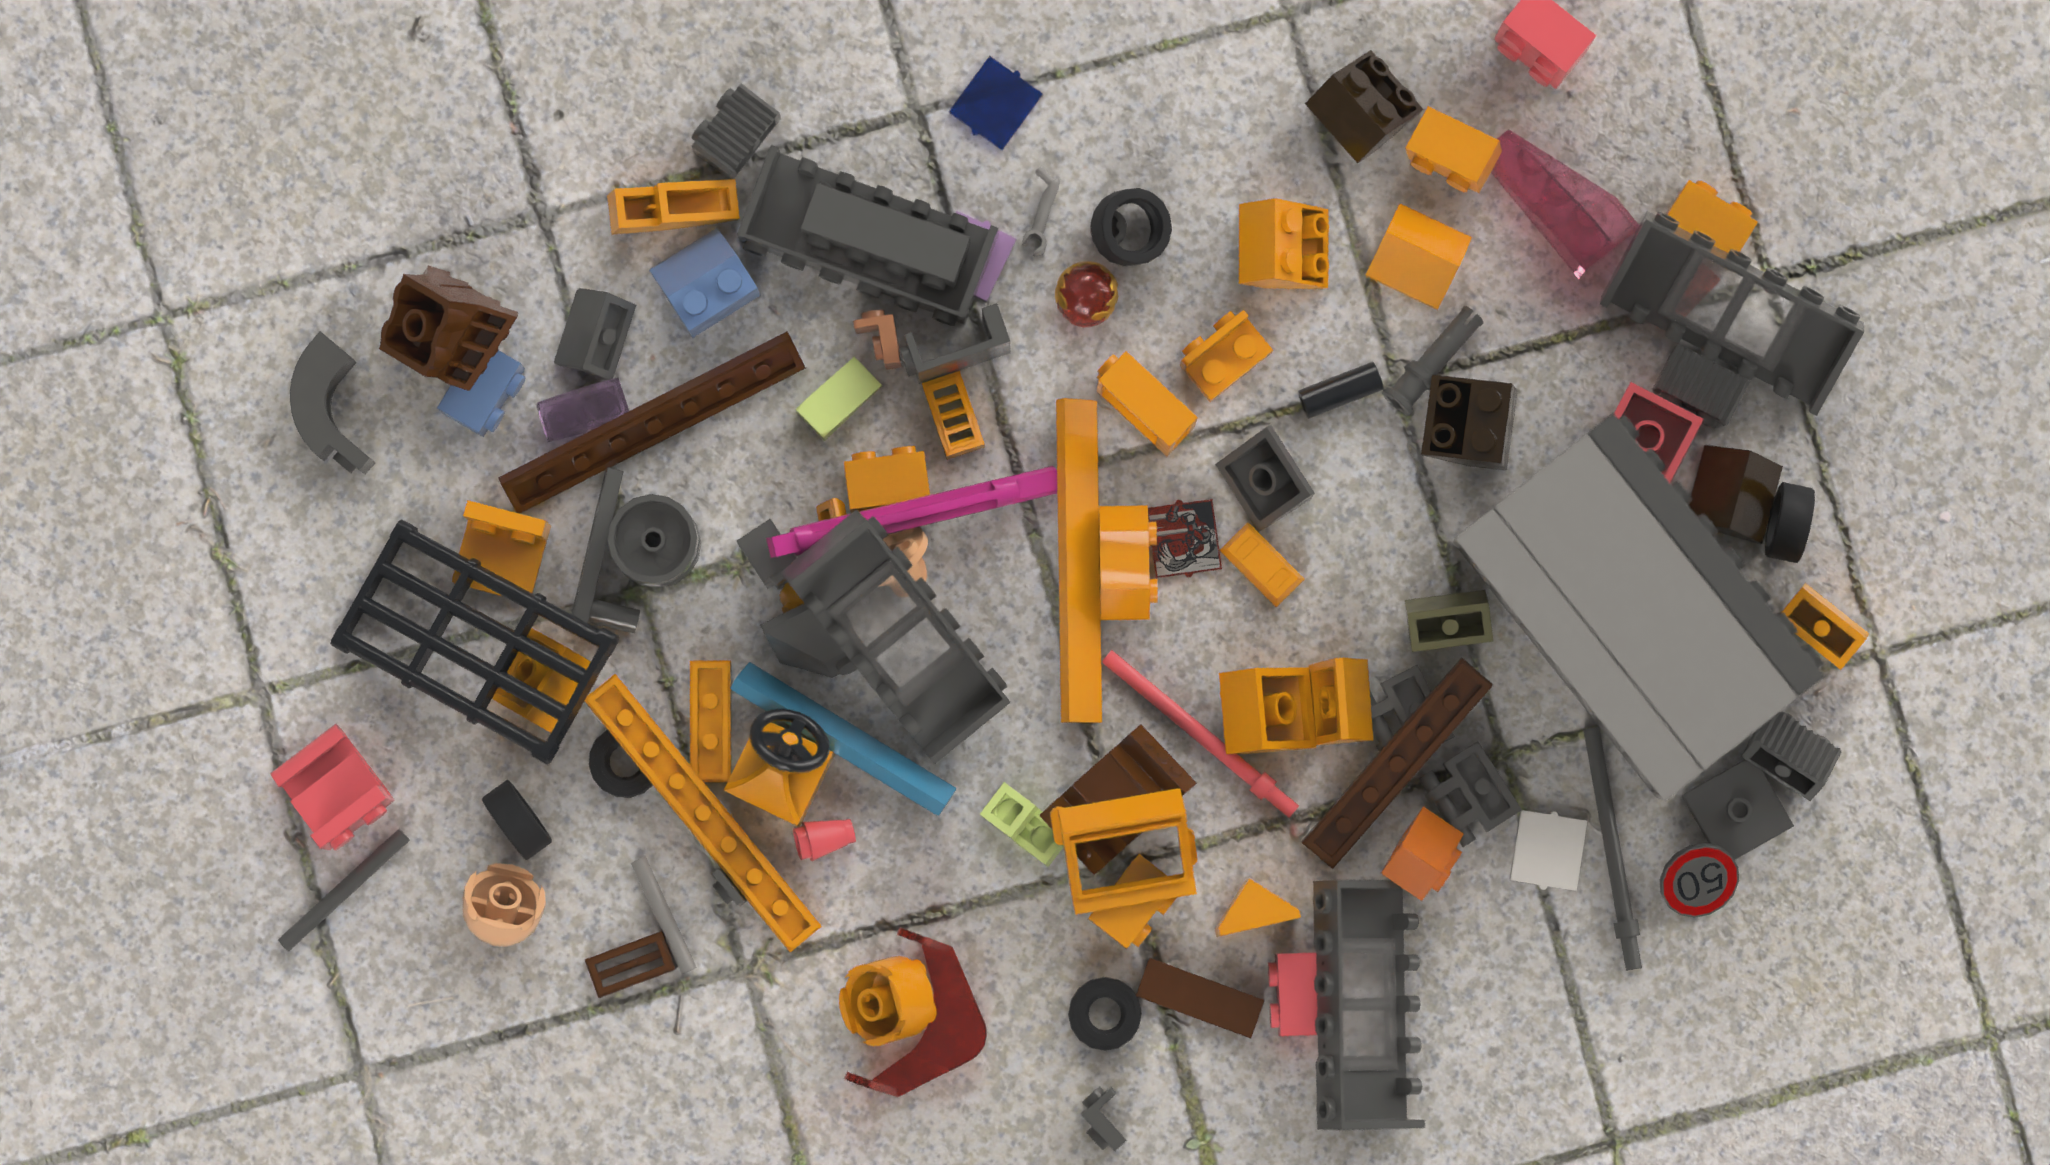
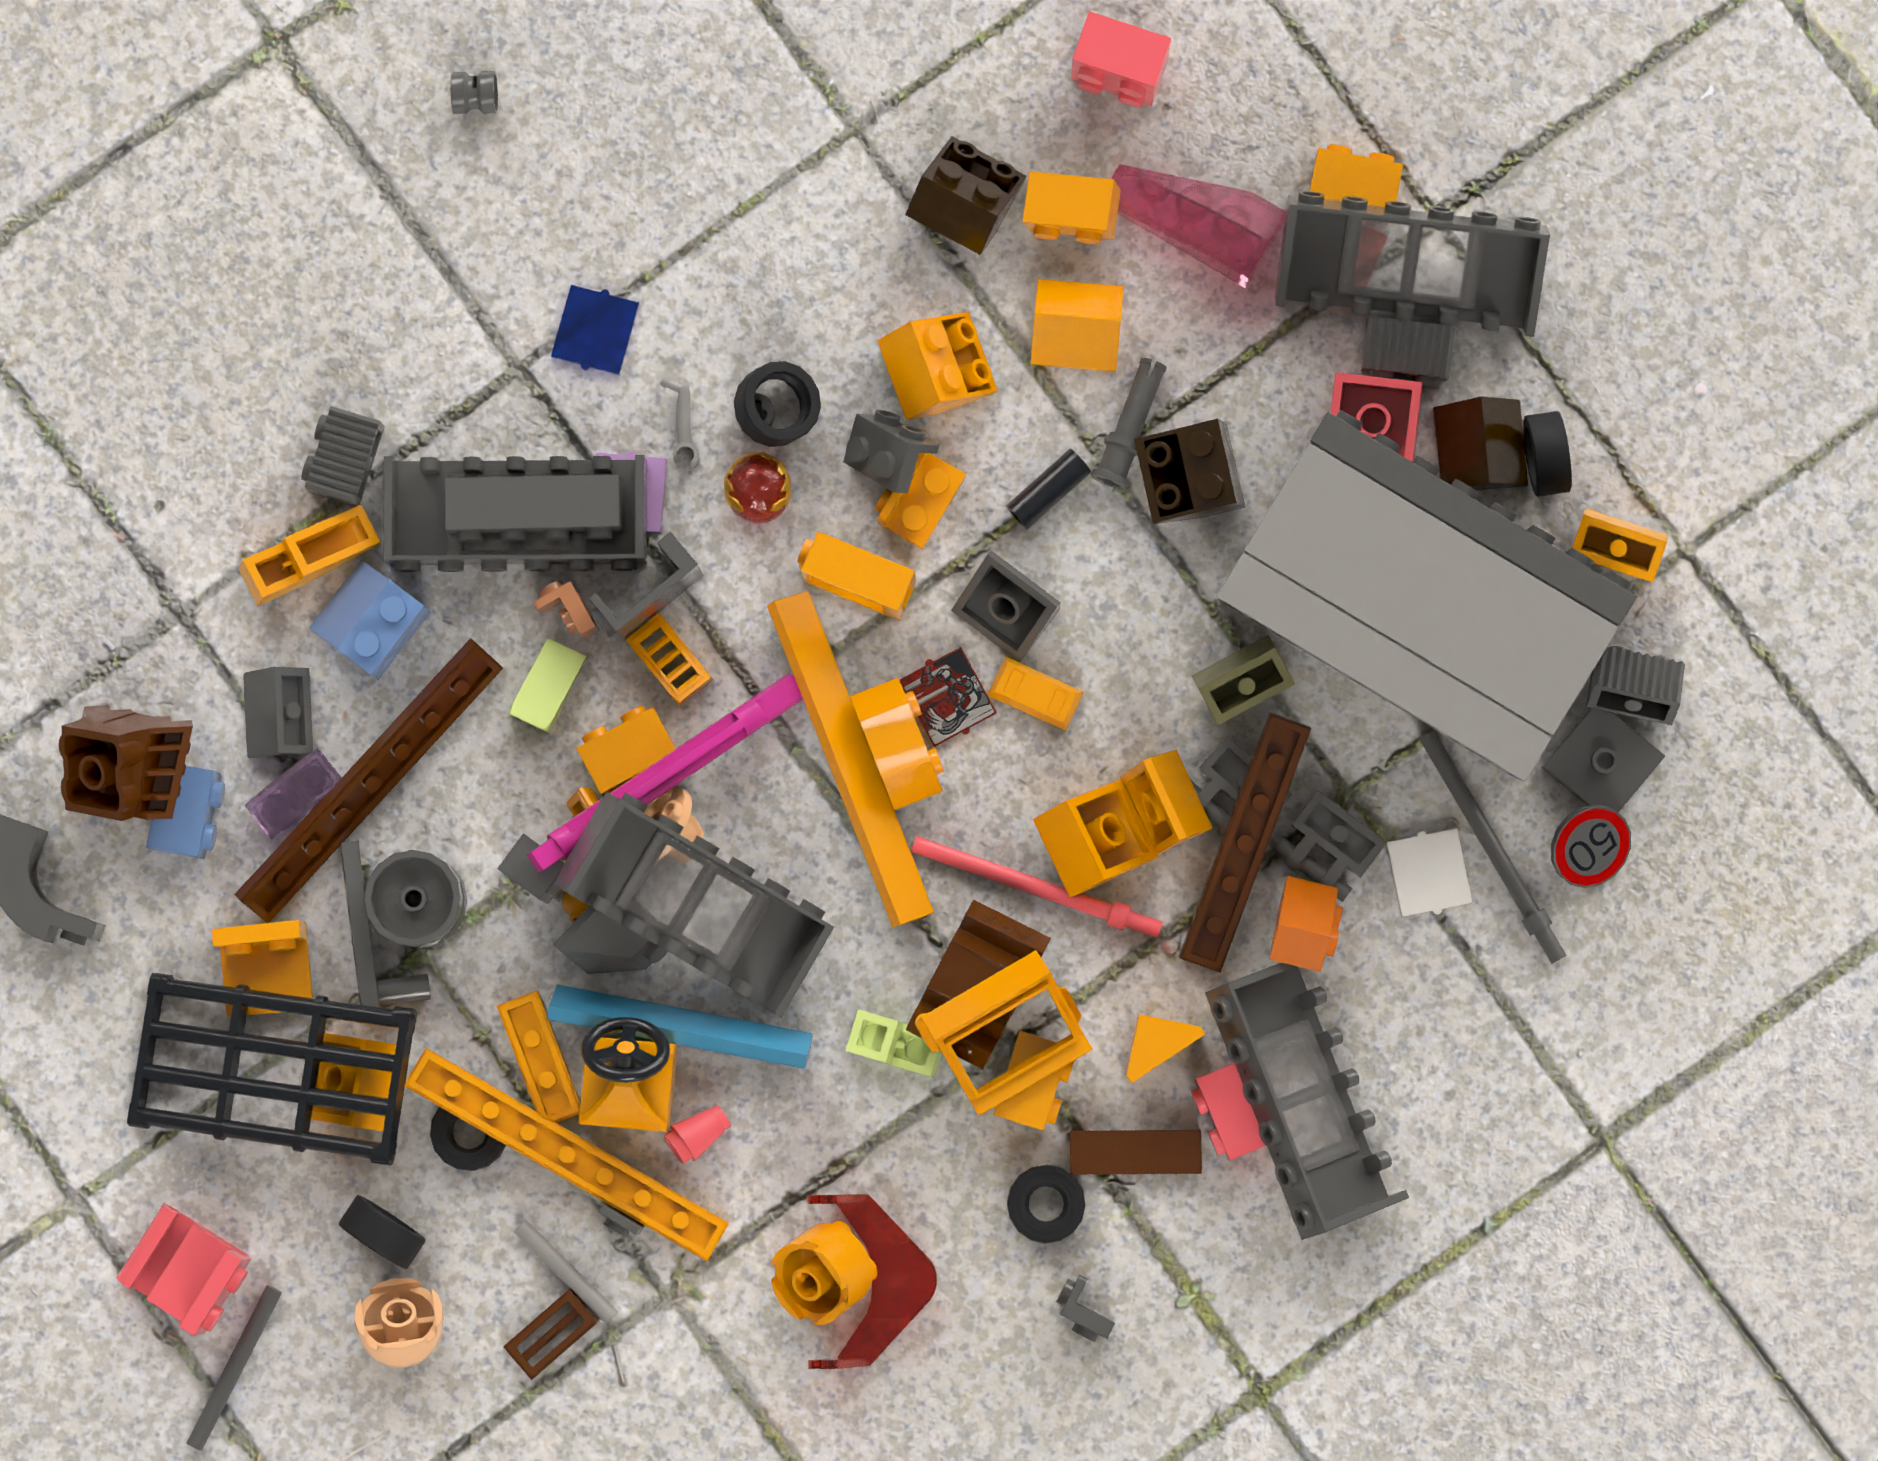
camera: 10 degrees left, 0 degrees up
none -> dark grey bracket [843,410,940,494]

